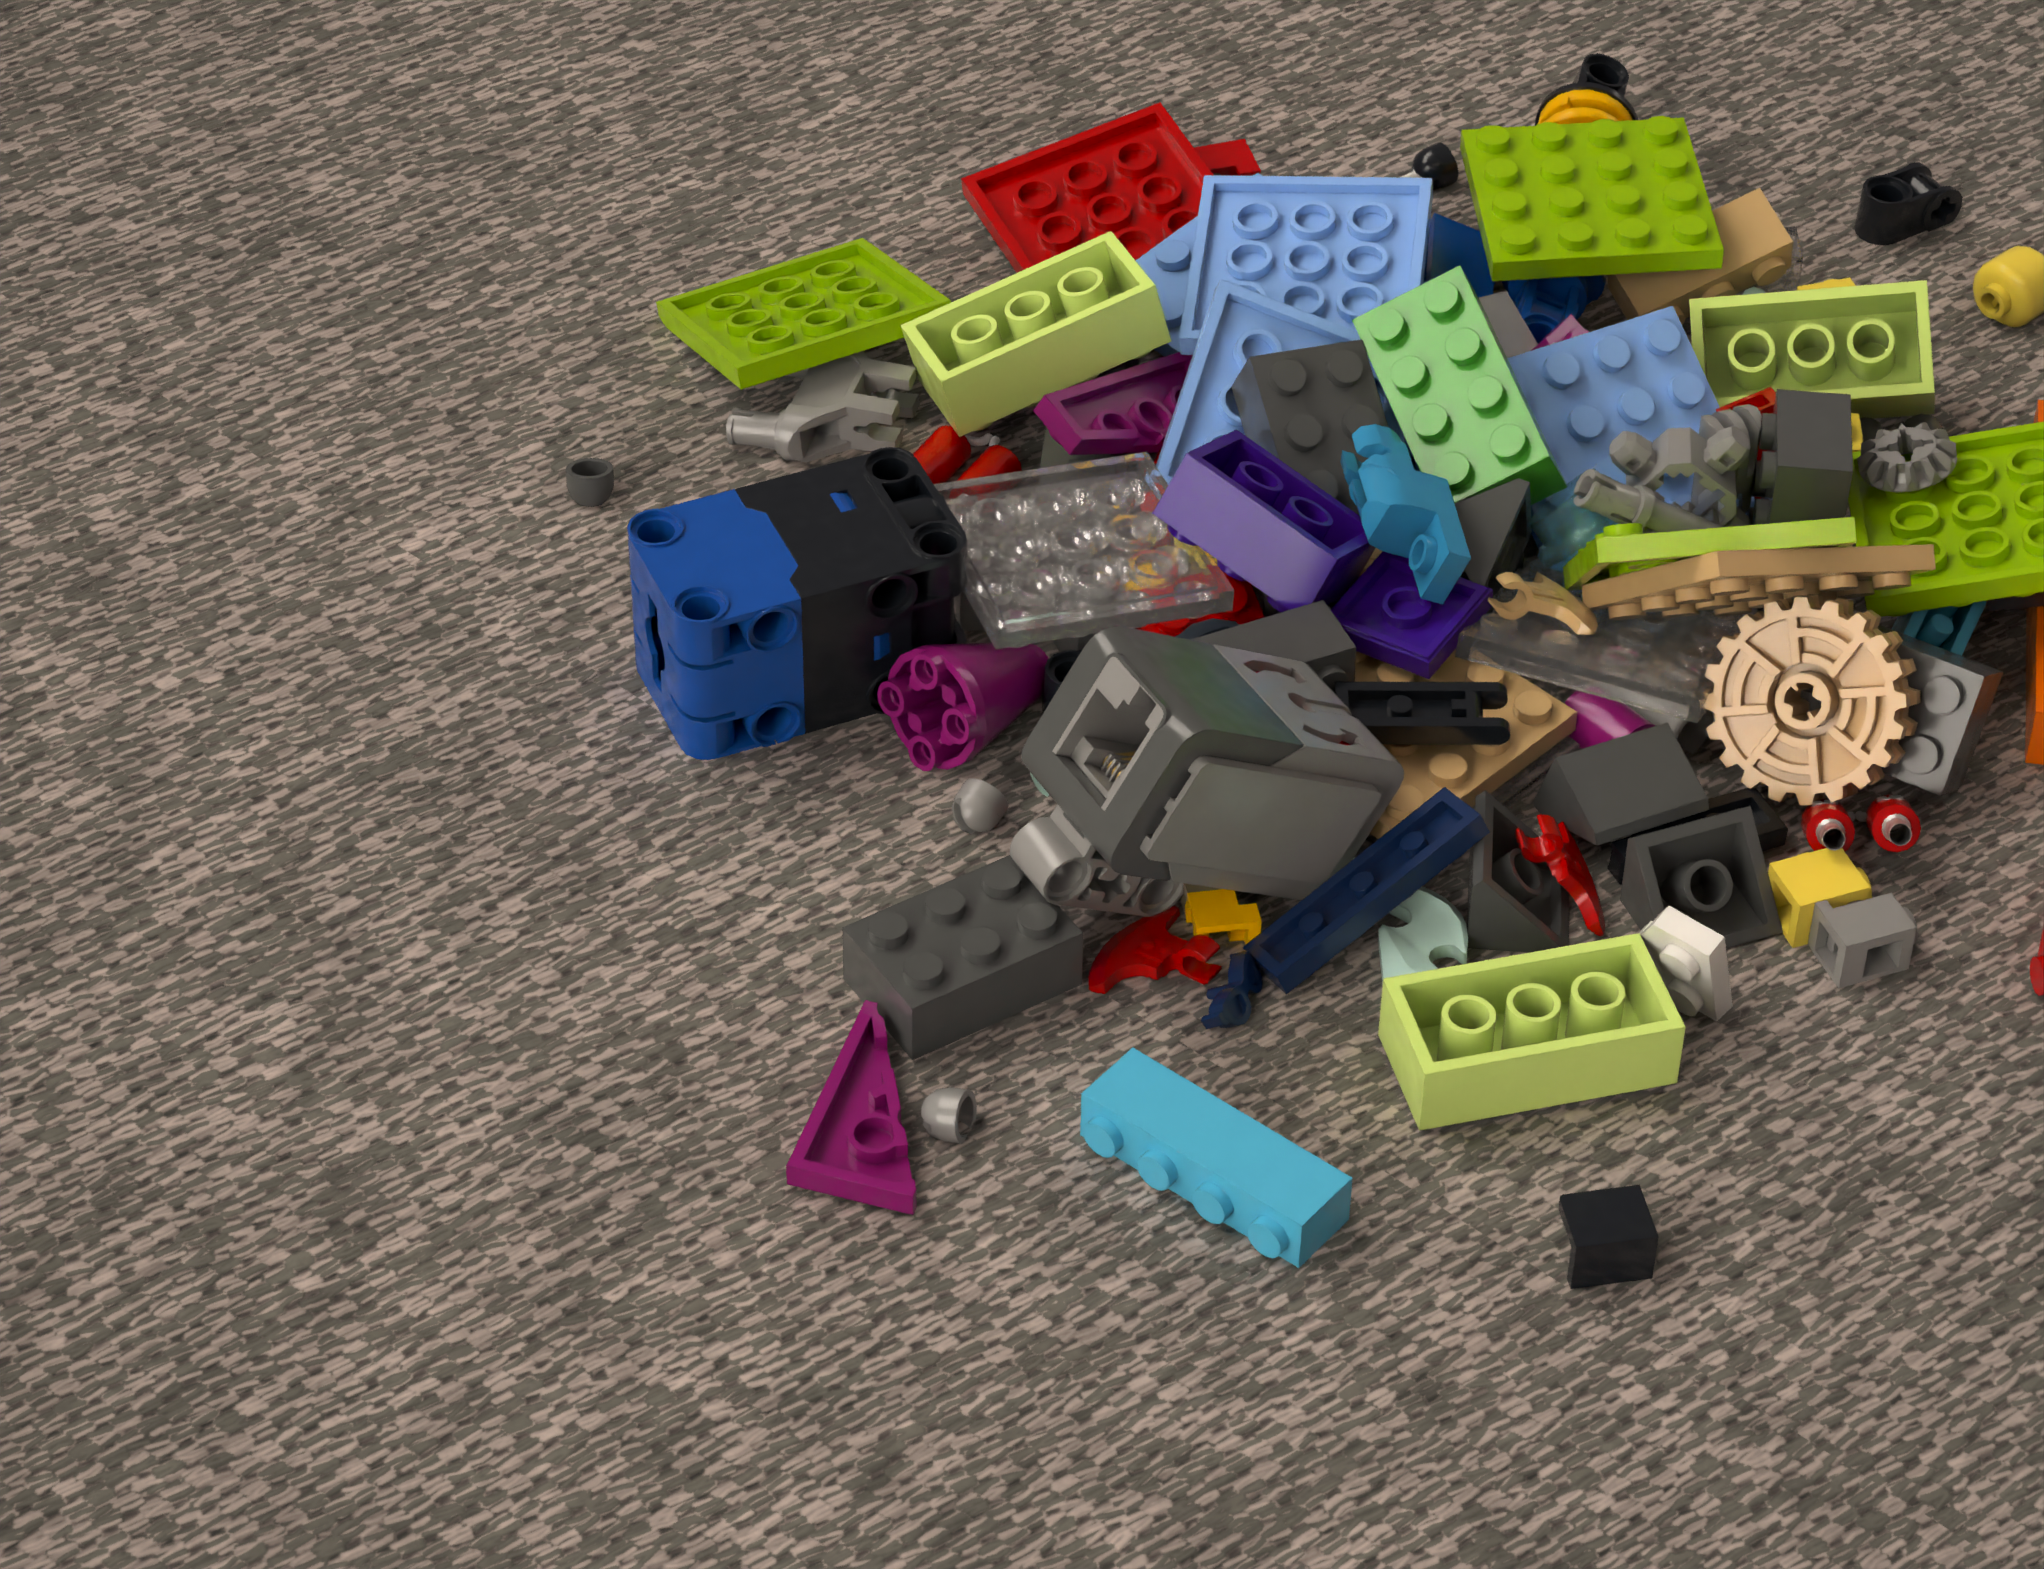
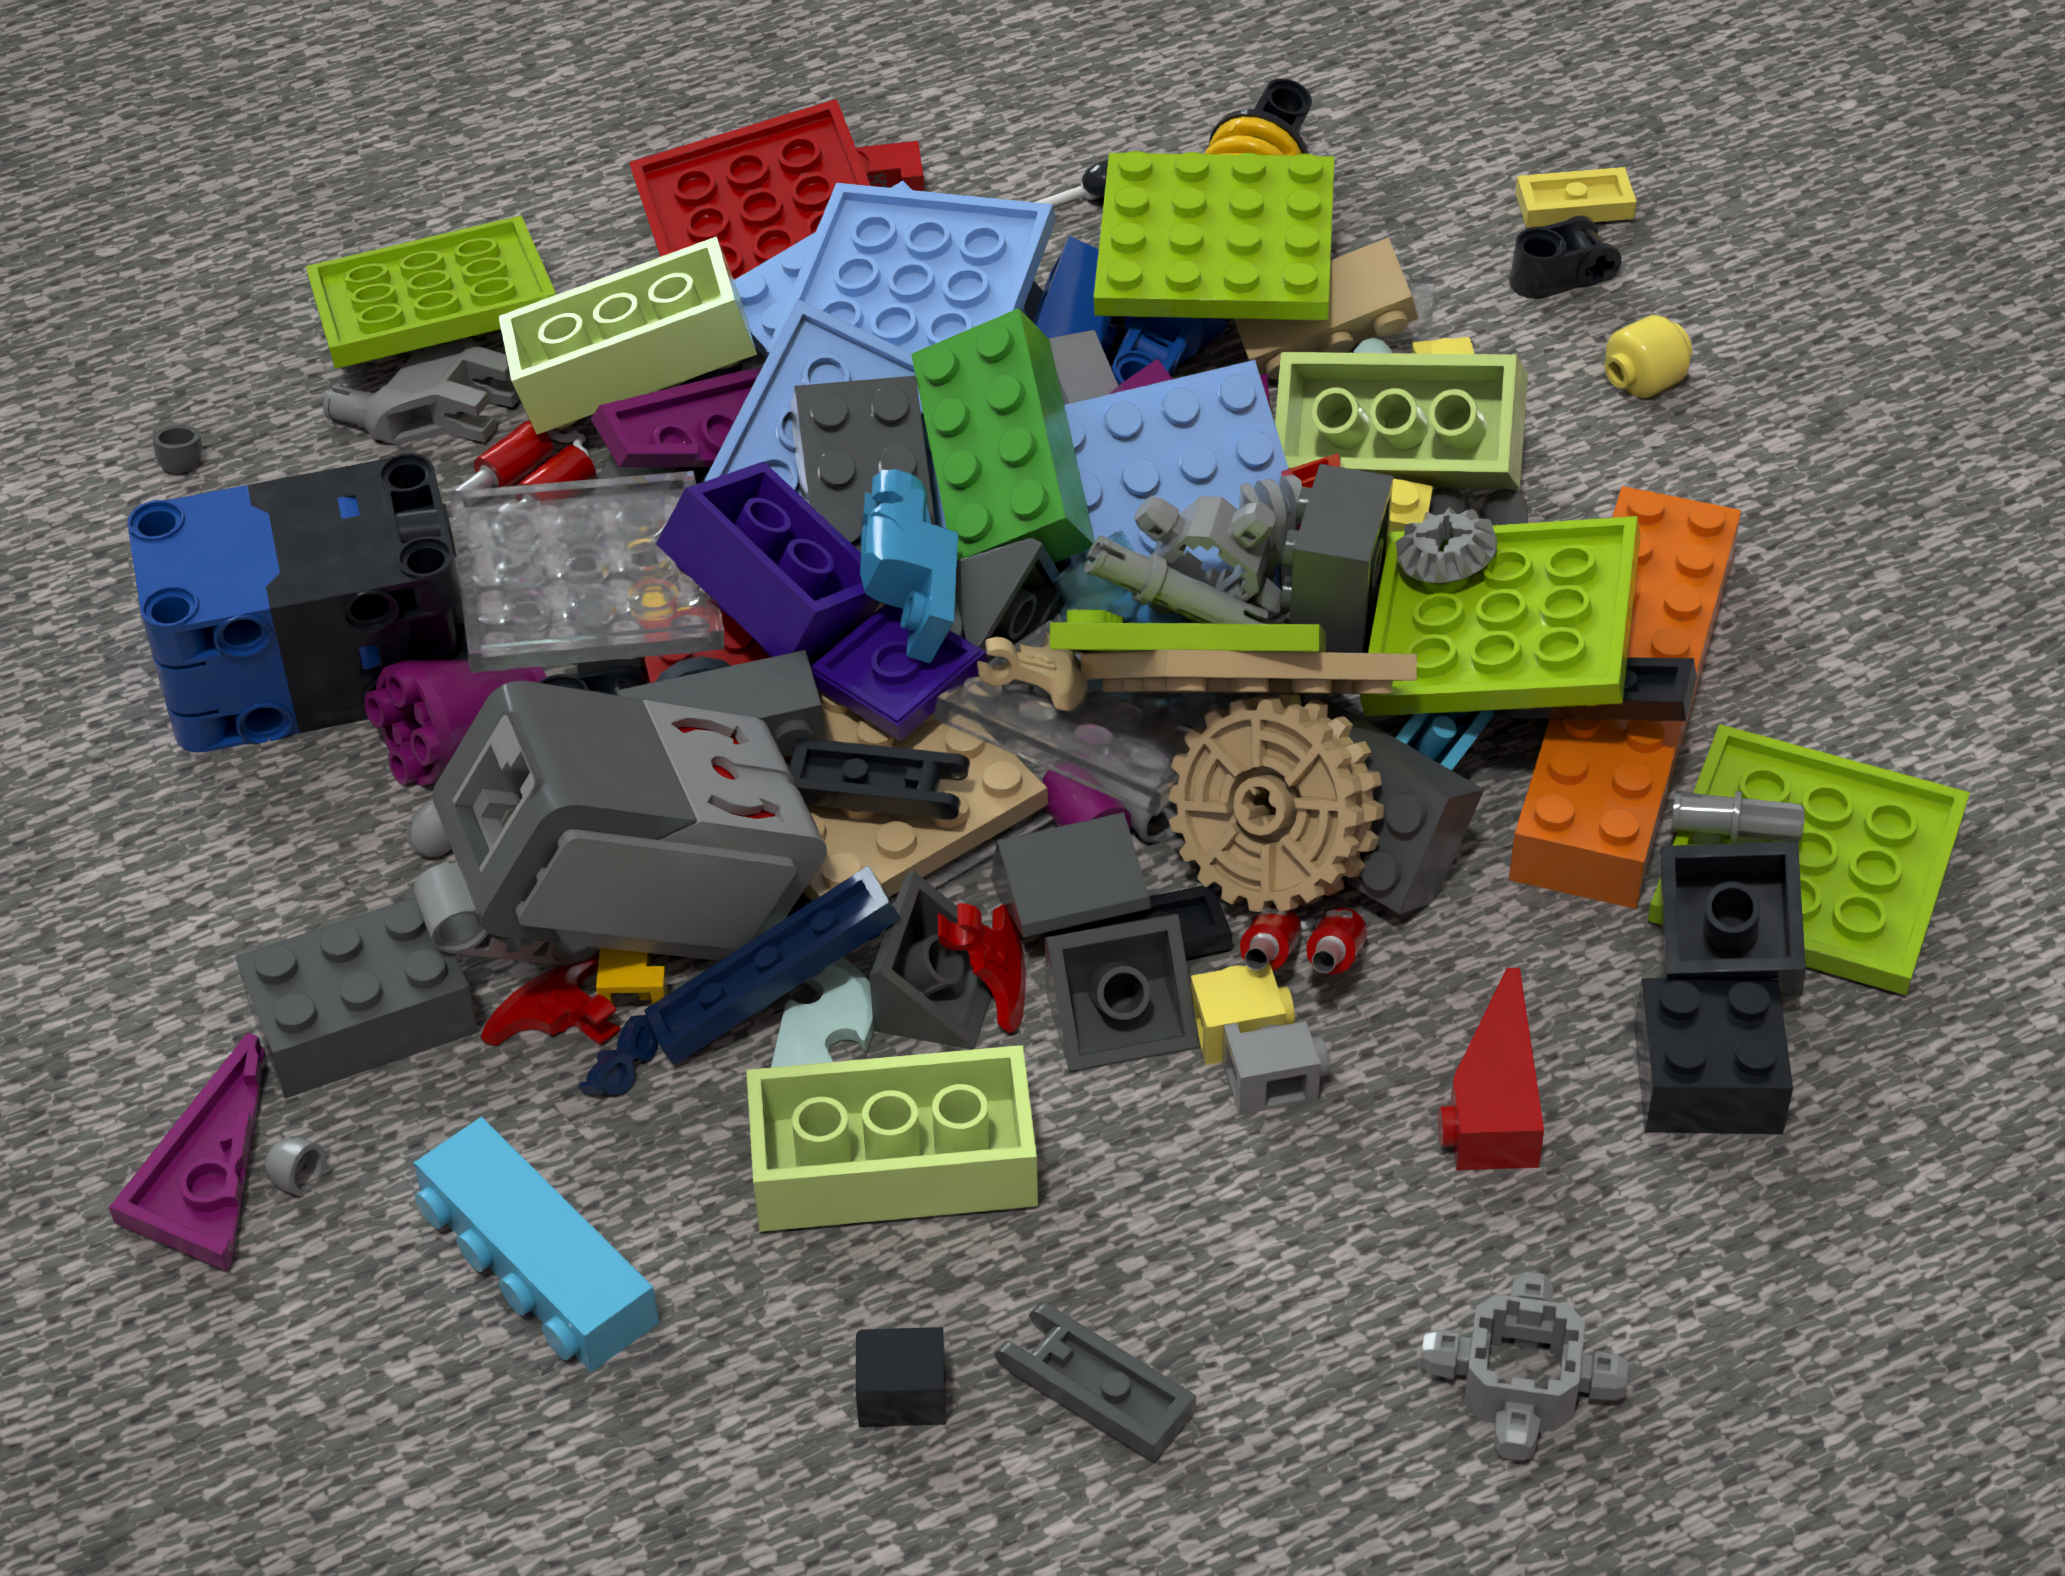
camera: 10 degrees right, 5 degrees up
white wing [1639,906,1733,1021] -> none
none -> dark grey hinge [995,1302,1196,1462]
none -> light yellow plate [1515,167,1637,228]

